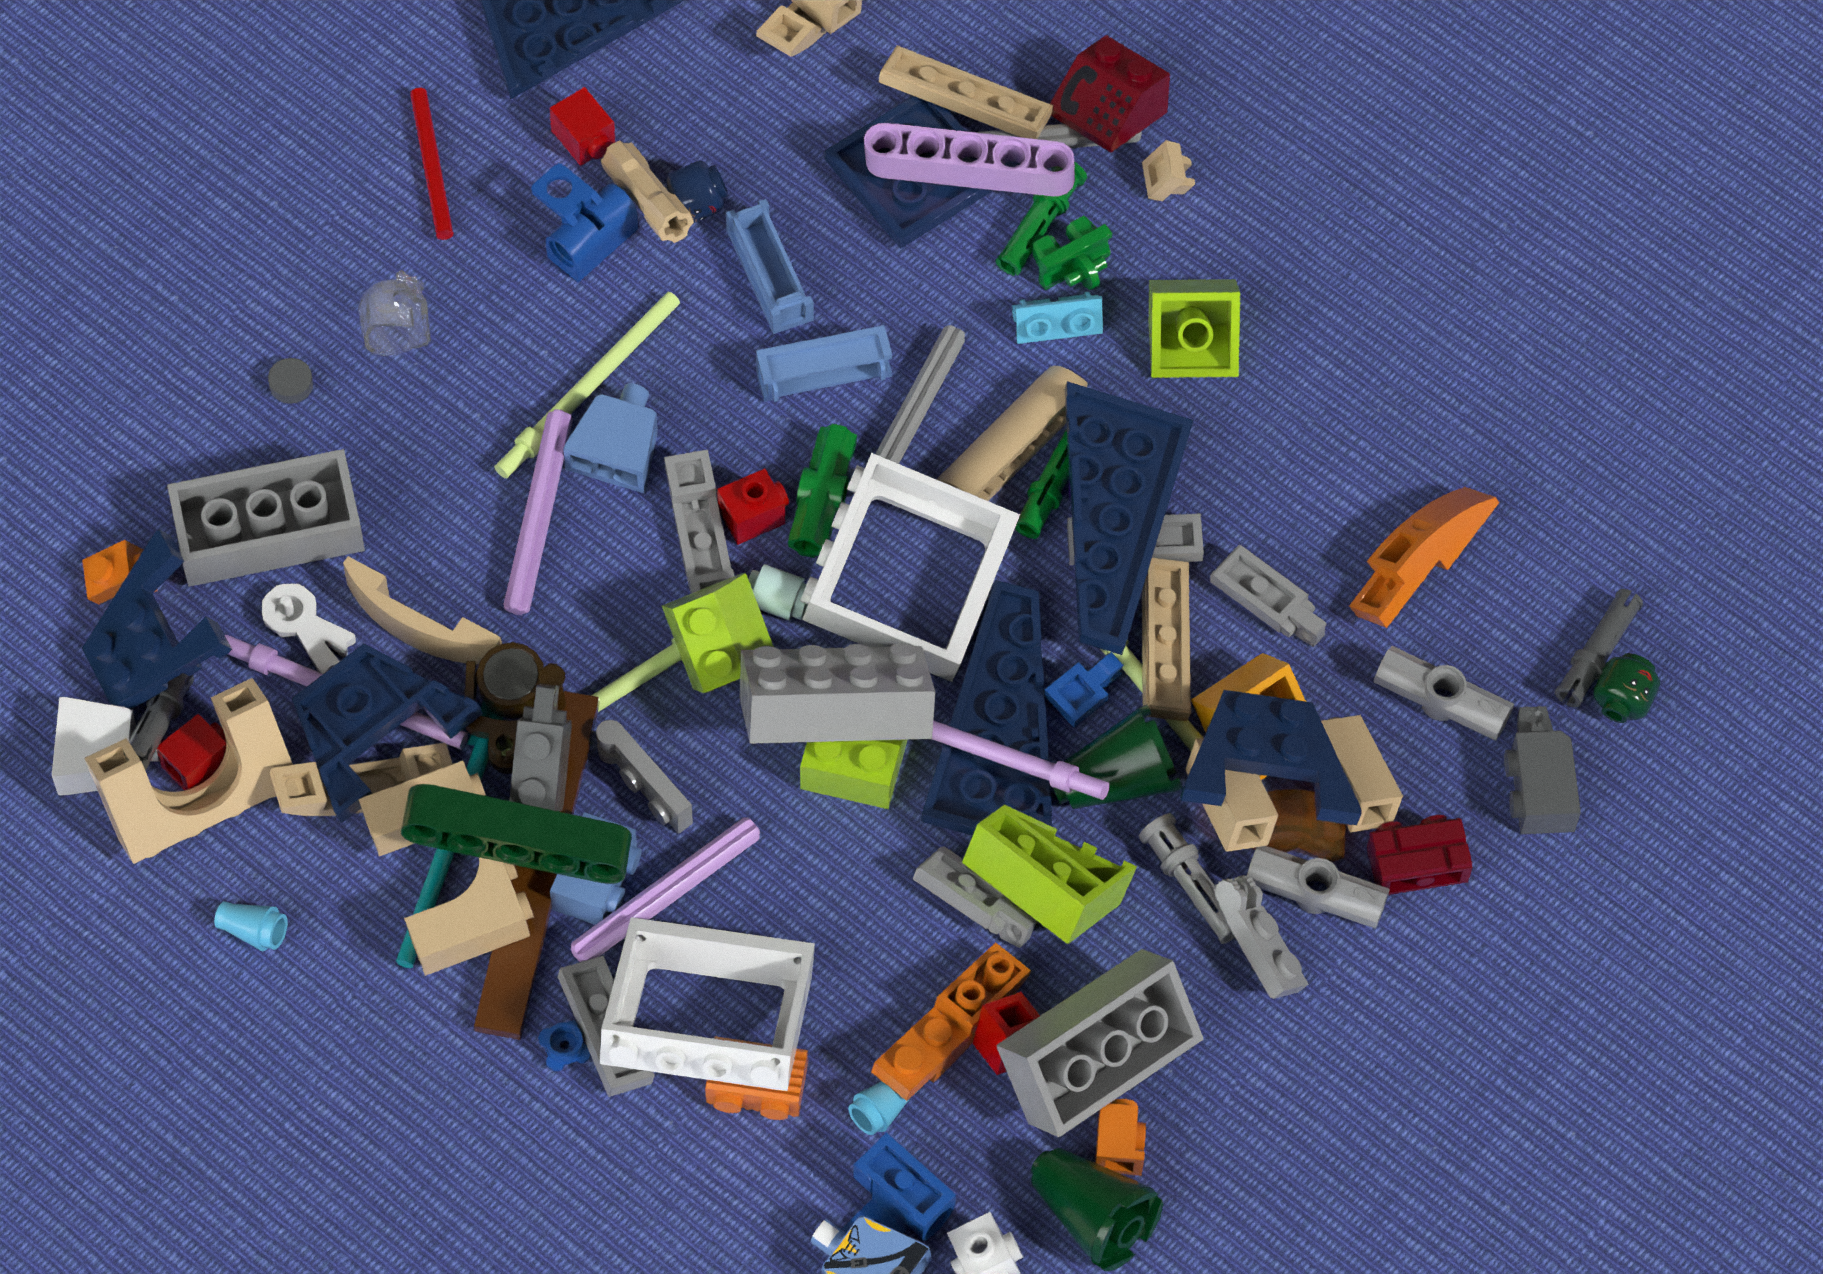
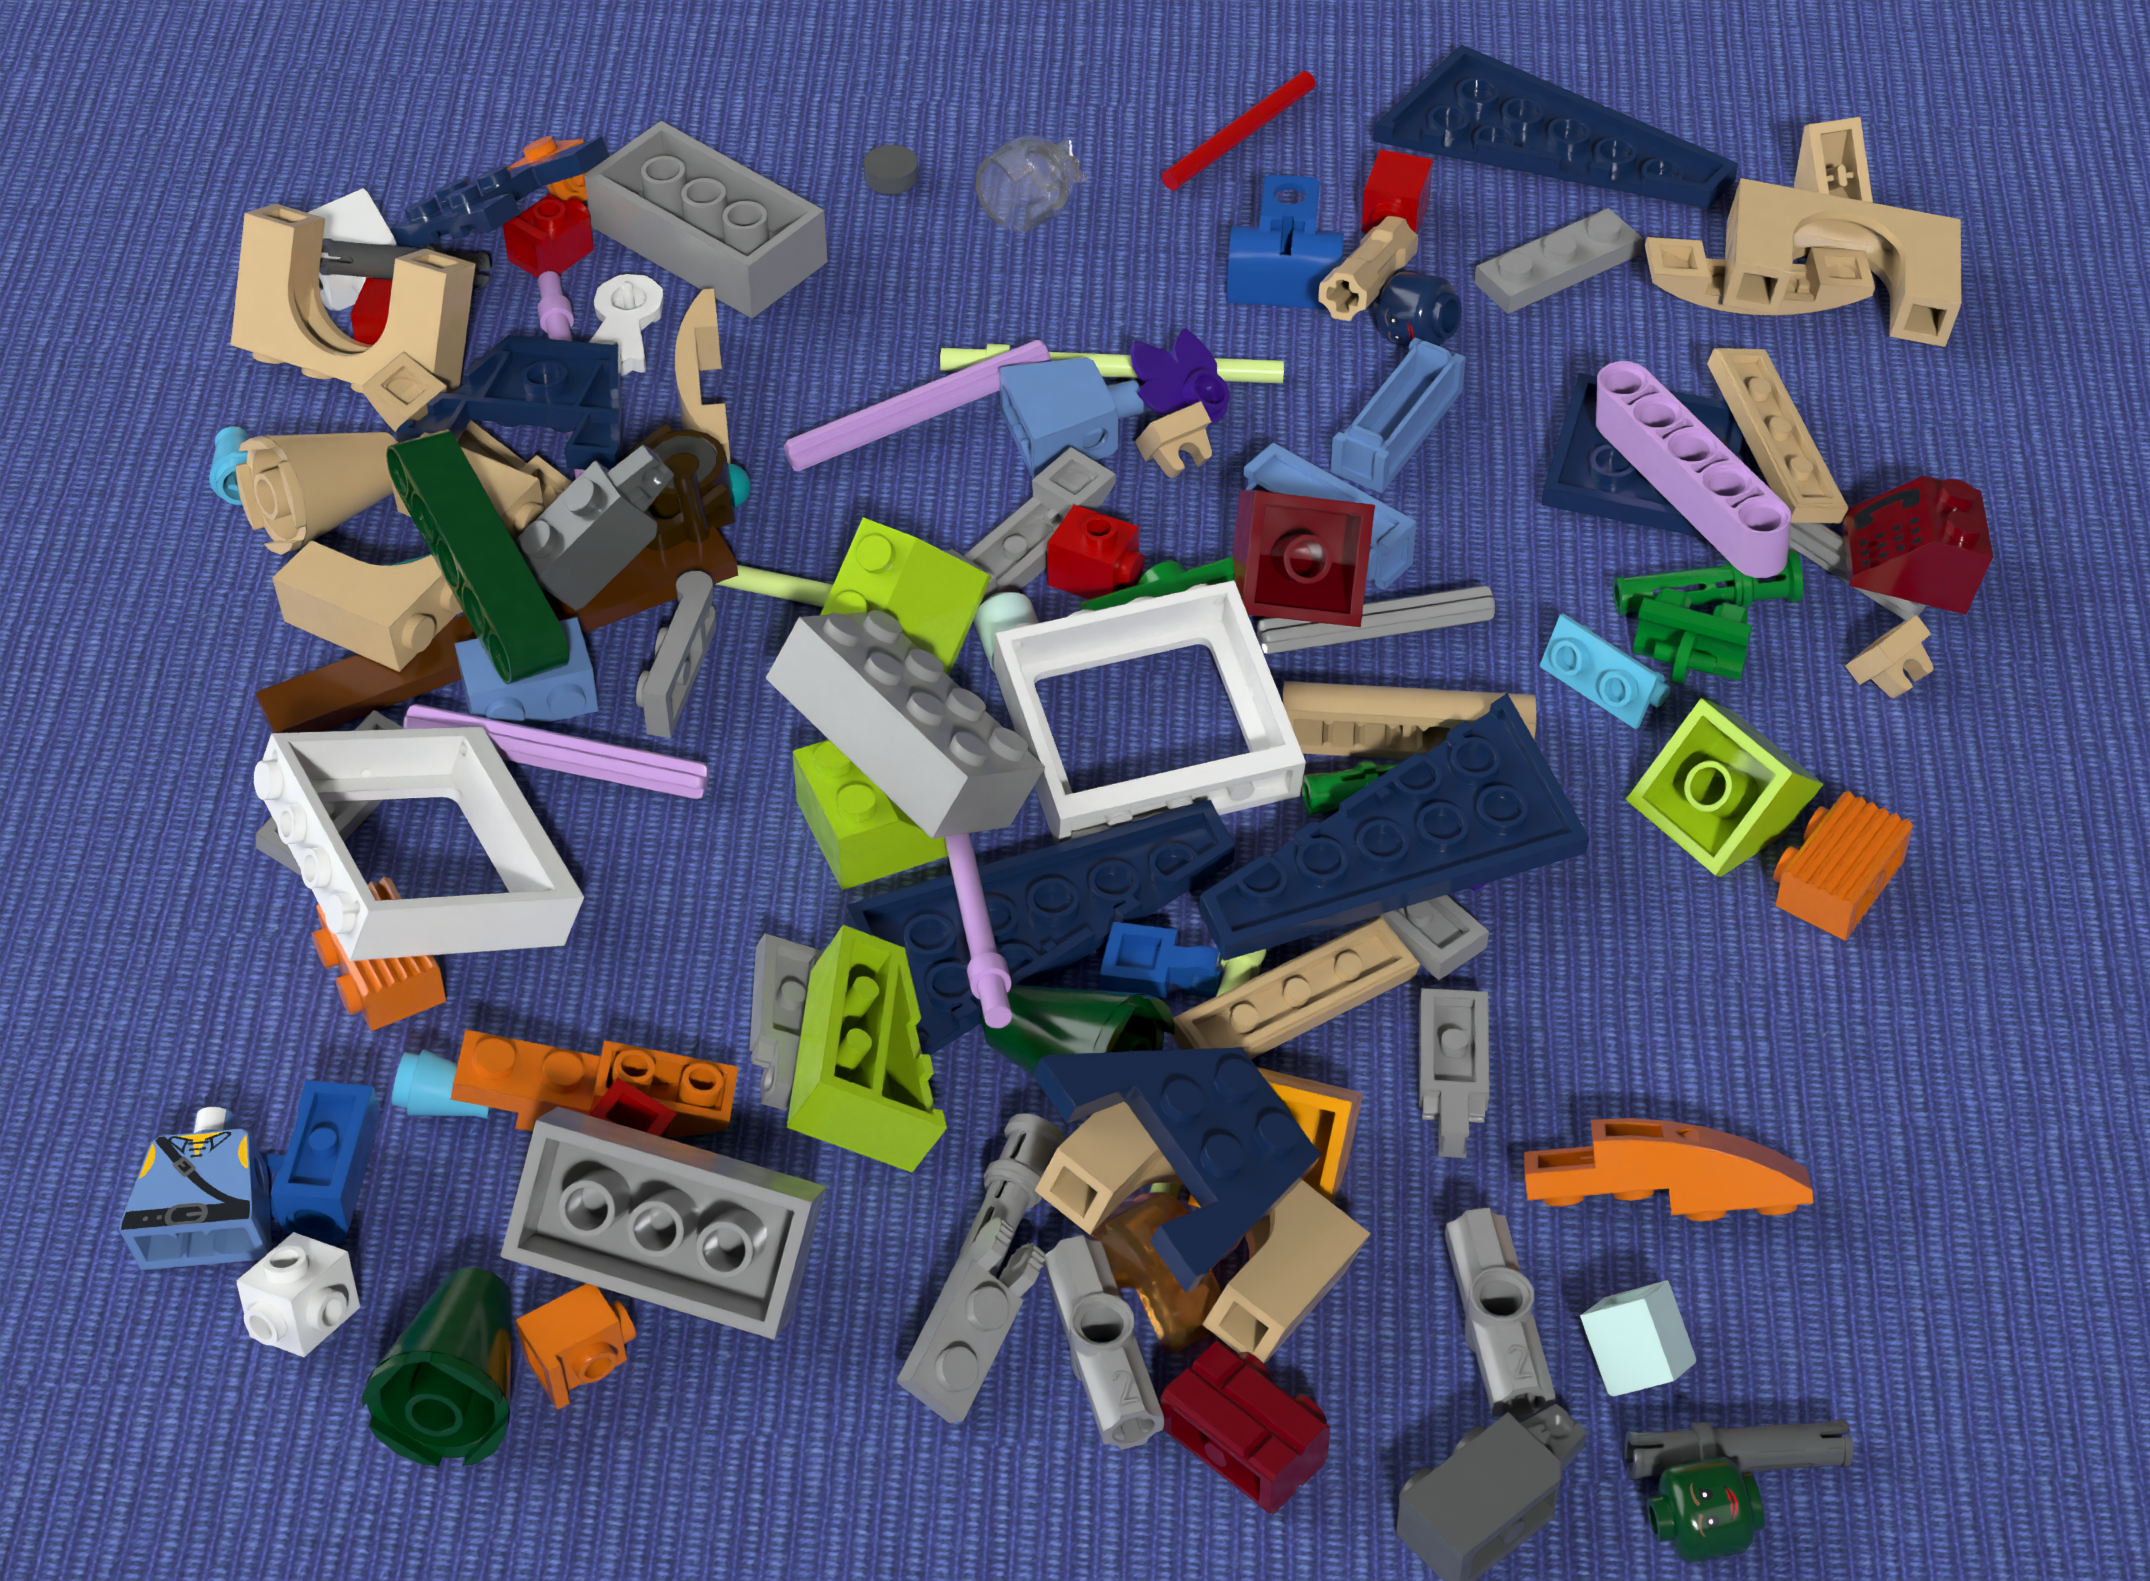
camera: 55 degrees right, 15 degrees down
none -> tan cone [236,432,398,555]
none -> red brick [503,193,594,278]
none -> dark purple plate [1131,328,1230,426]
none -> tan tile [1135,401,1212,478]
none -> dark red slope [1232,490,1375,627]
none -> light grey plate [1474,208,1643,314]
none -> light aqua panel [1580,1280,1696,1396]
none -> orange brick [1773,791,1913,941]

